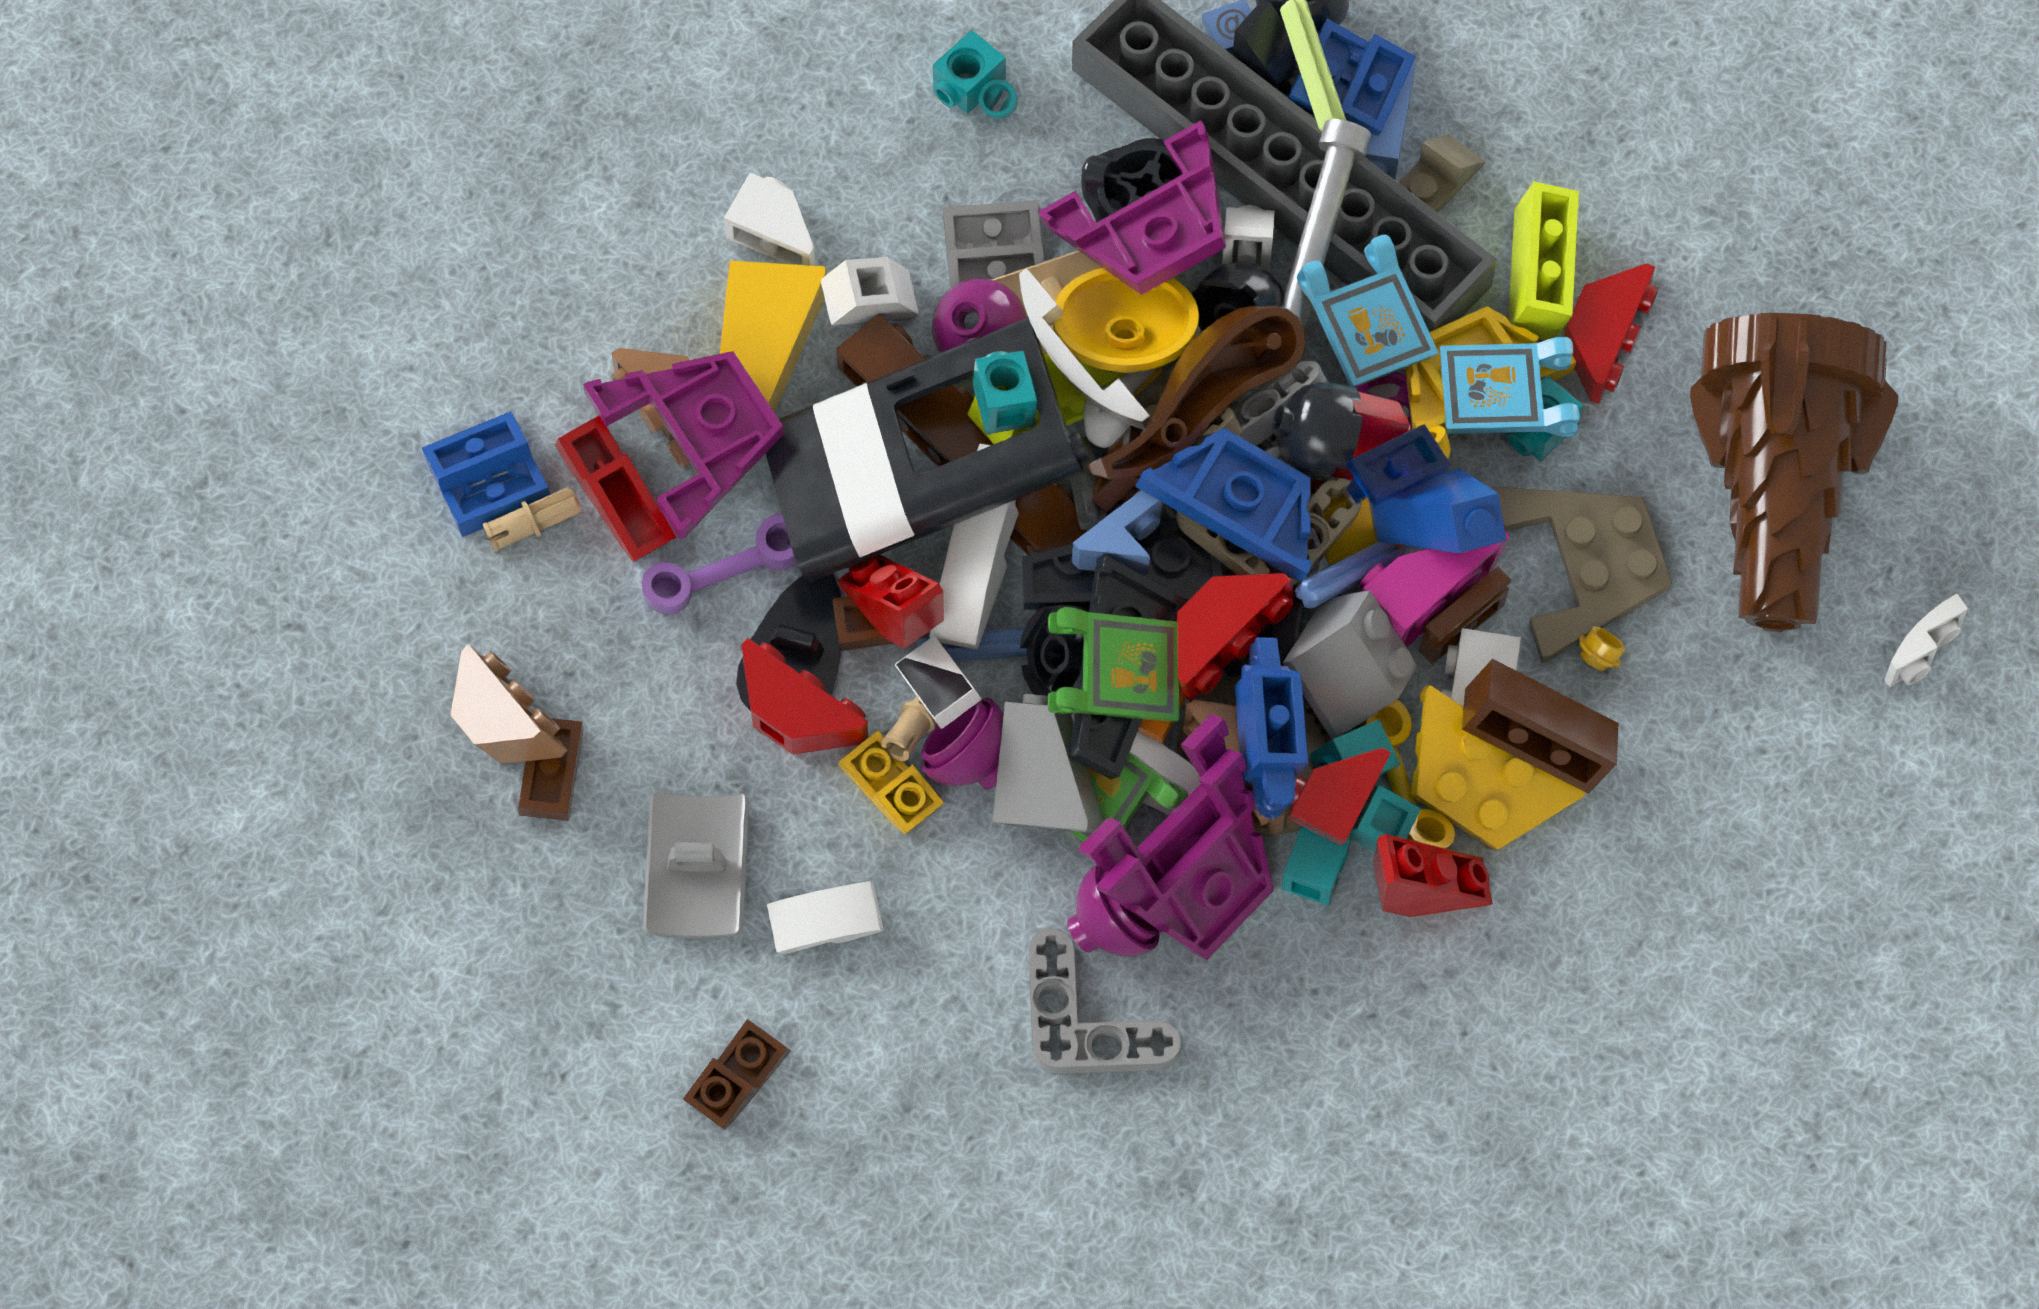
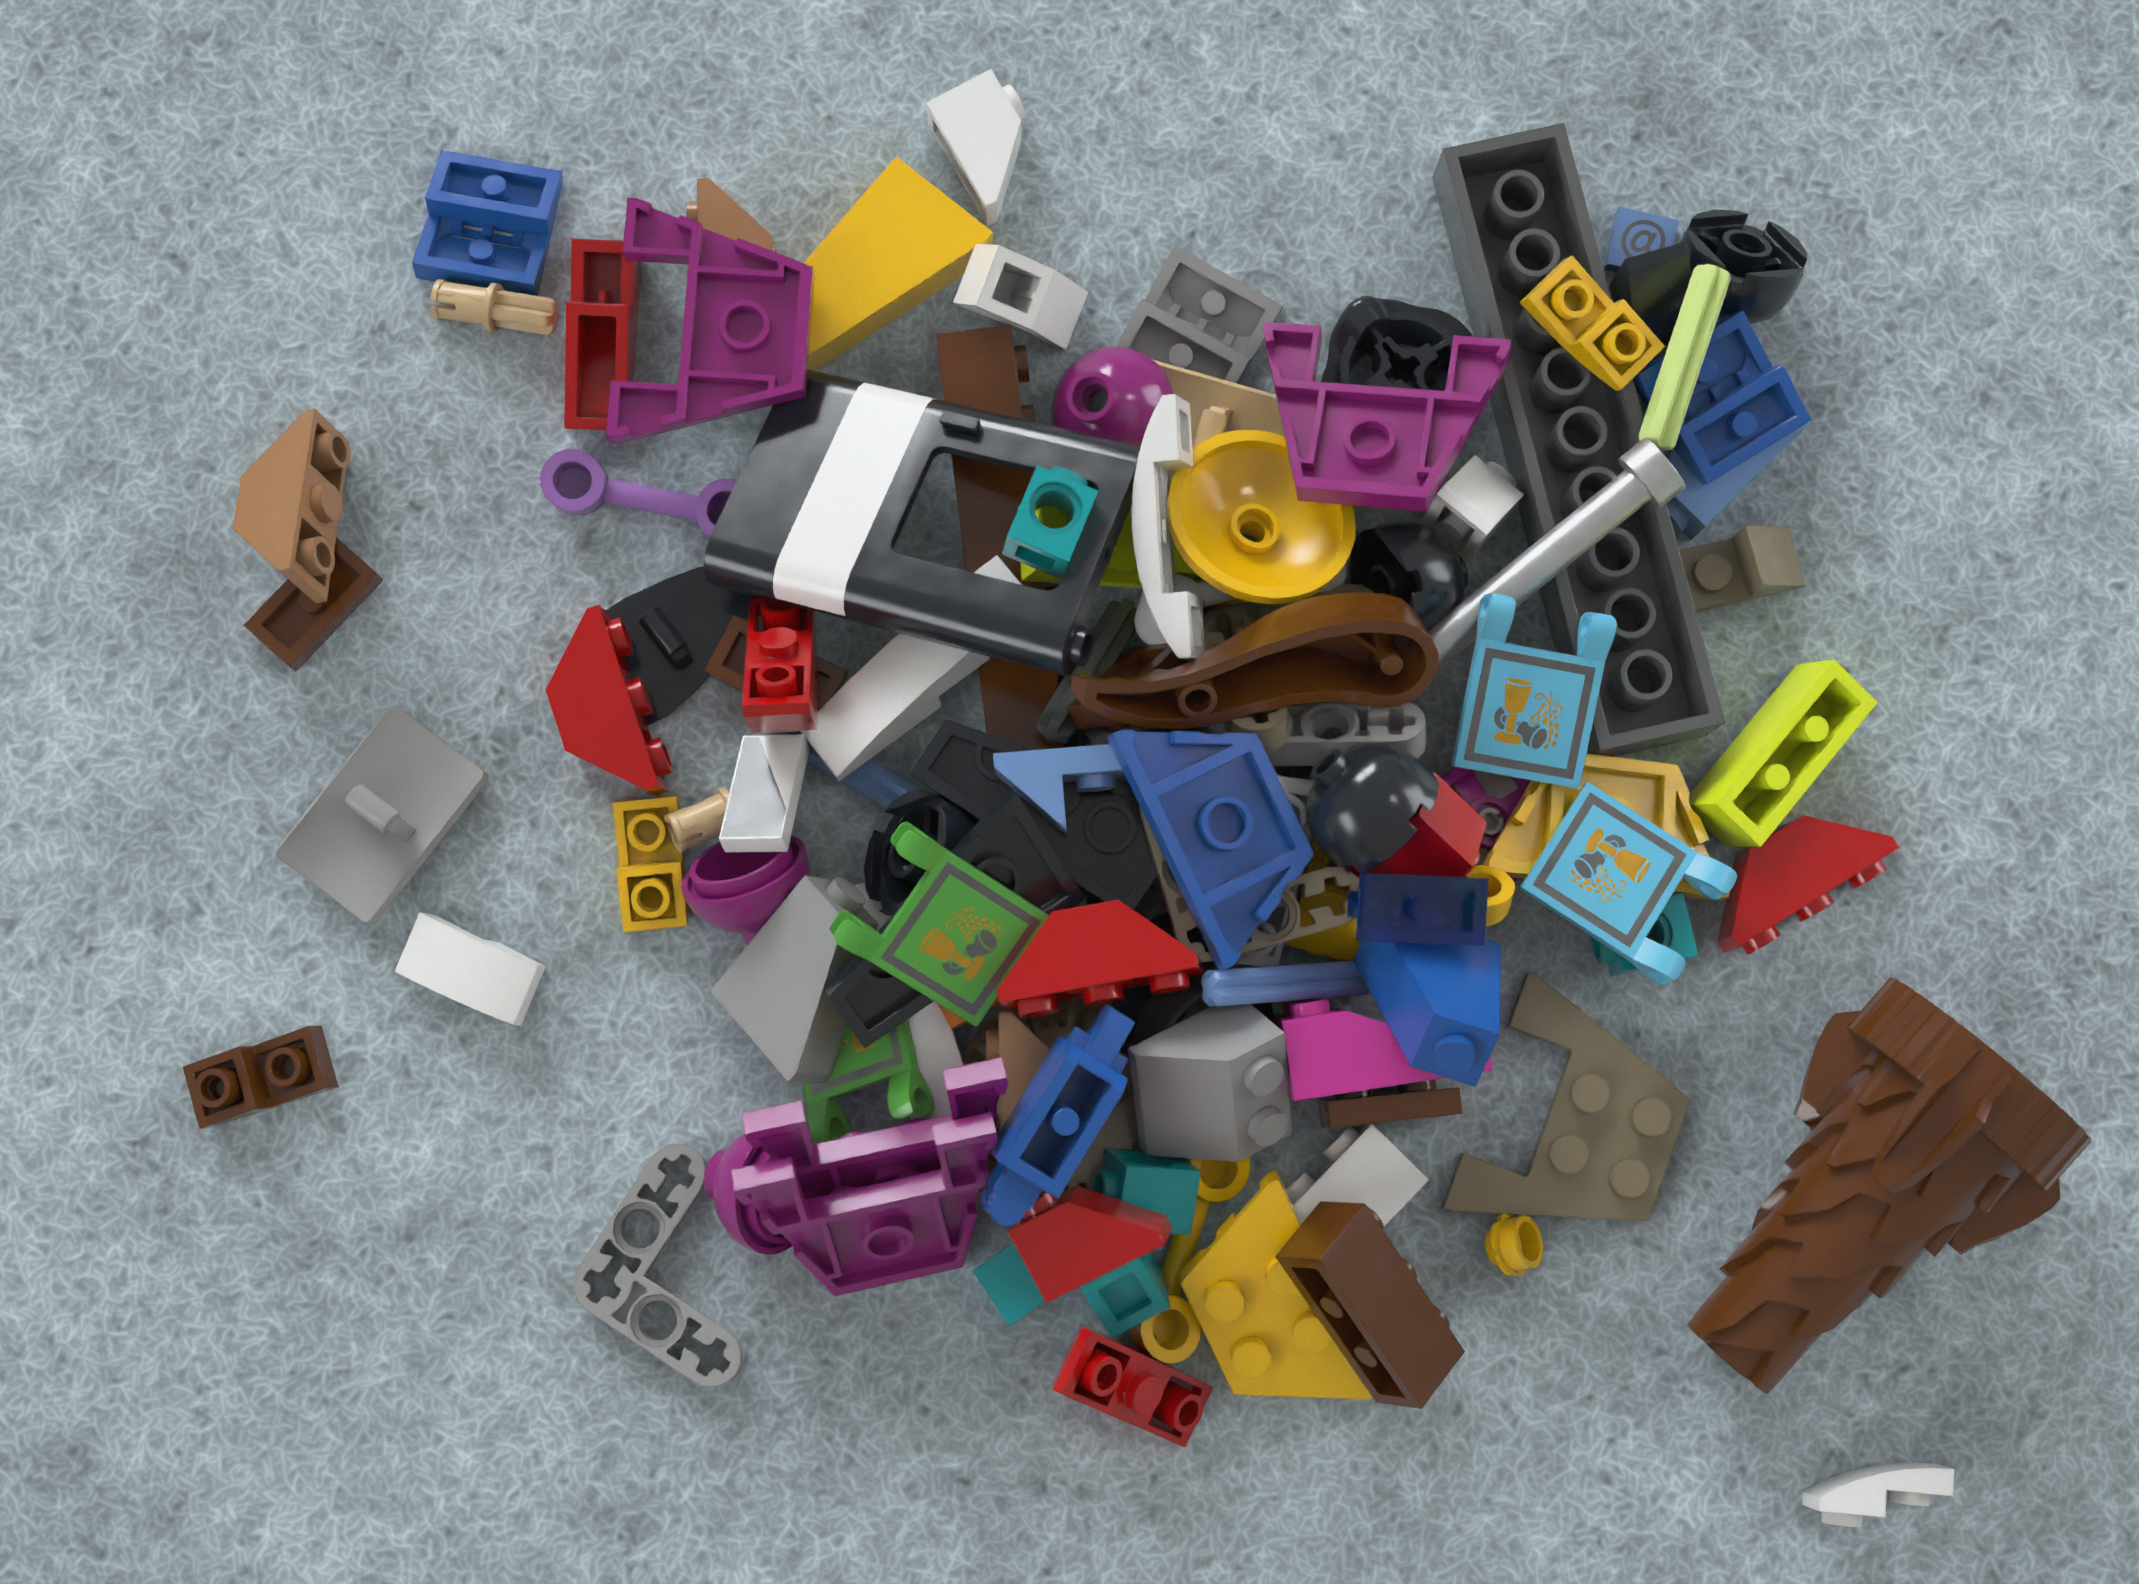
camera: 30 degrees right, 15 degrees up
teal brick [933,29,1006,114] -> none
teal hinge [979,79,1018,119] -> none
none -> yellow slope [1520,256,1665,391]

